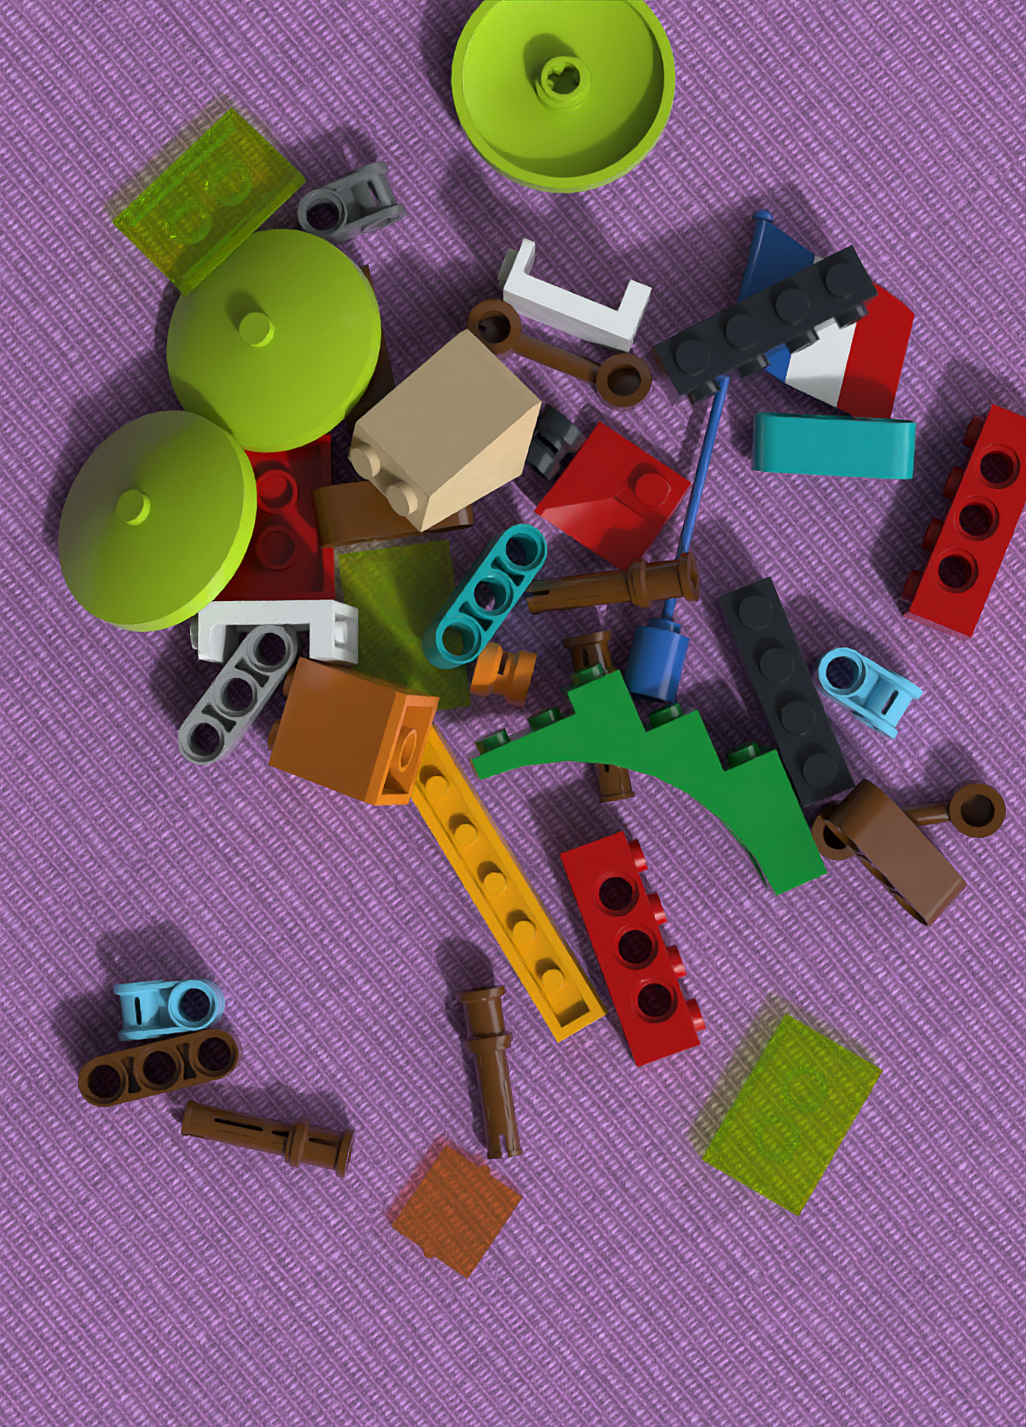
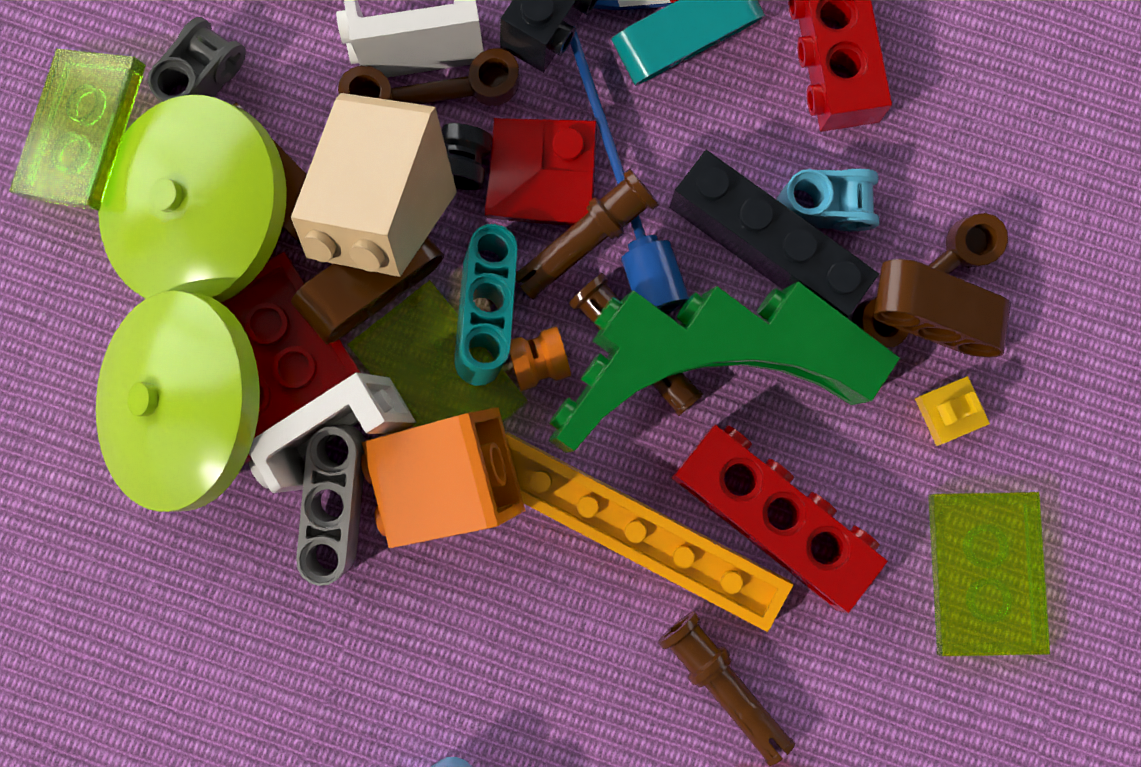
camera: 35 degrees left, 5 degrees down
none -> yellow tile [915,376,990,446]

